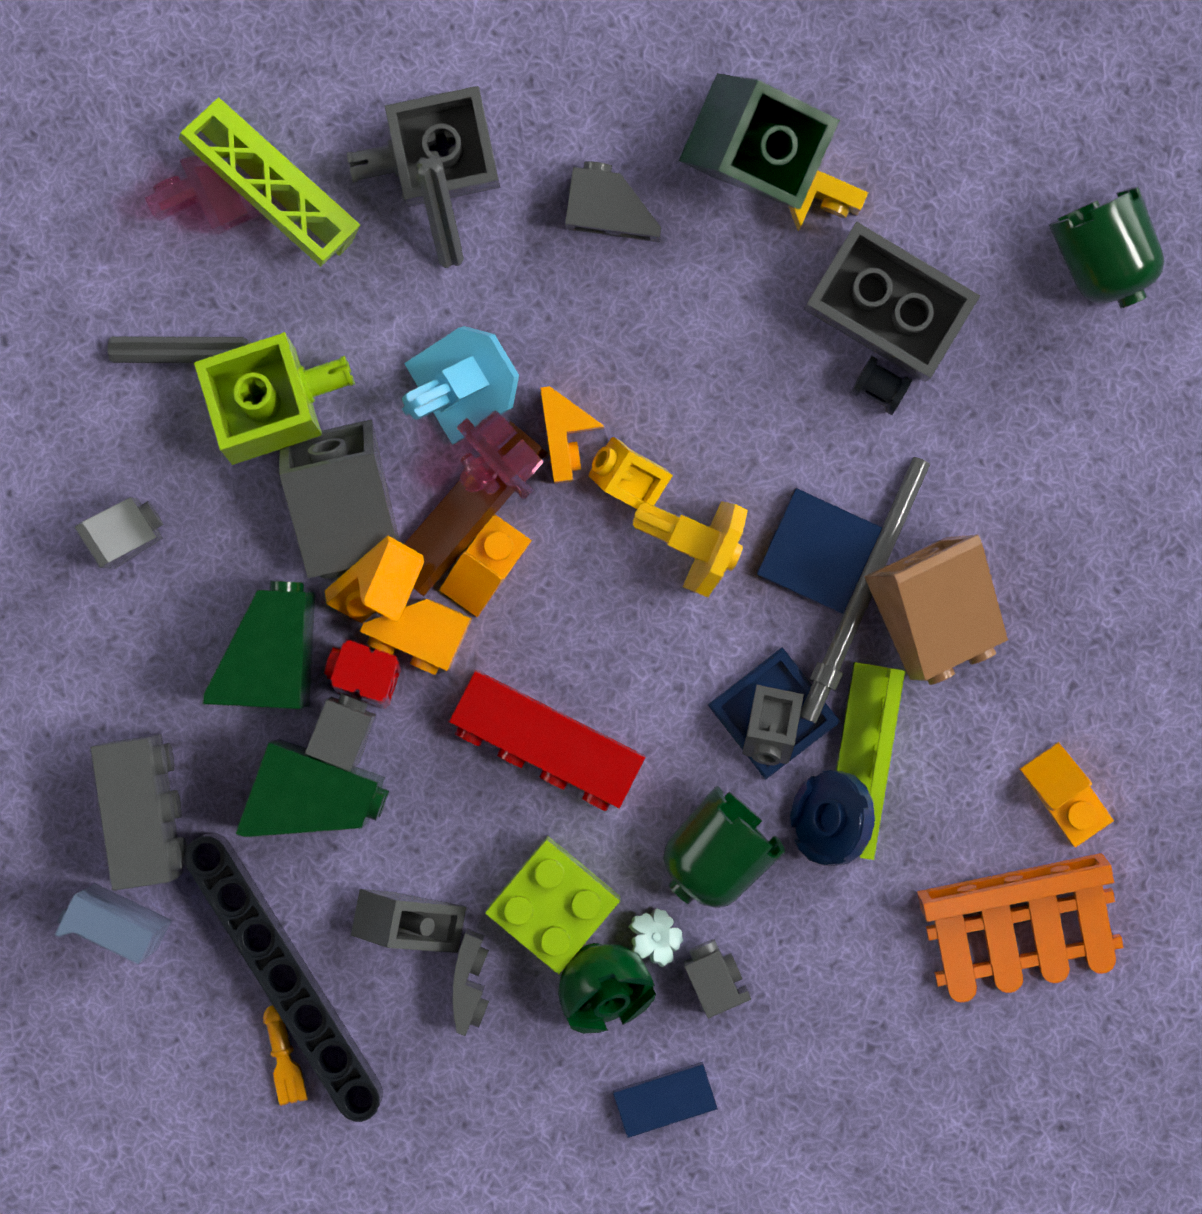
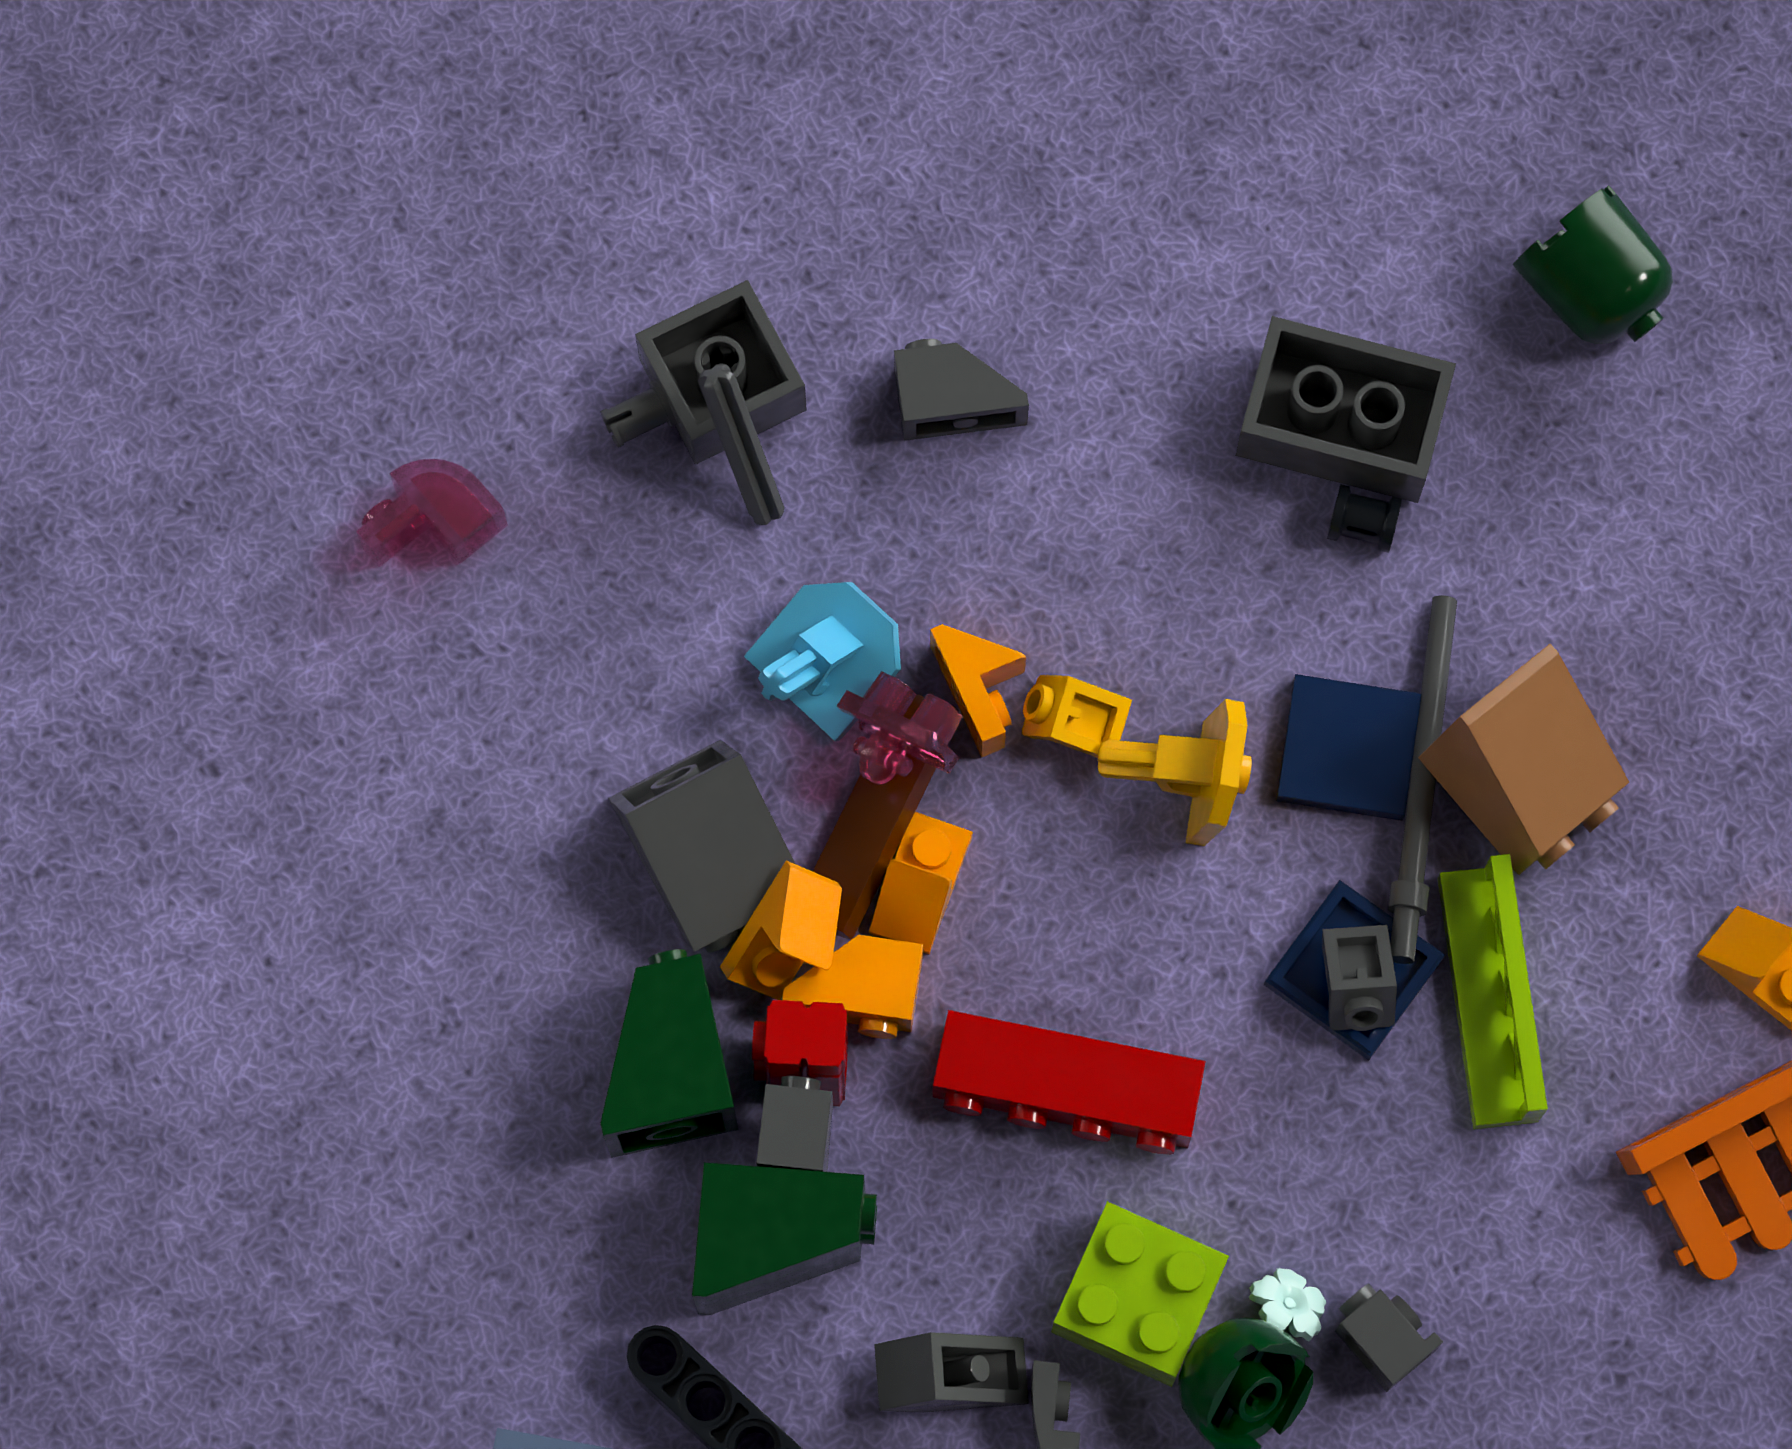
camera: 20 degrees left, 15 degrees down
slope [74,497,163,569] -> none
dark grey brick [90,734,187,891] -> none
dark grey axle [107,336,249,363] -> none
lime fence [178,97,360,267] -> none
lime brick [194,332,355,465] -> none
dark green cylinder [663,786,785,908] -> none
slope [679,73,840,210] -> none
yellow slope [788,170,869,231] -> none
dark blue tile [790,770,875,866] -> none

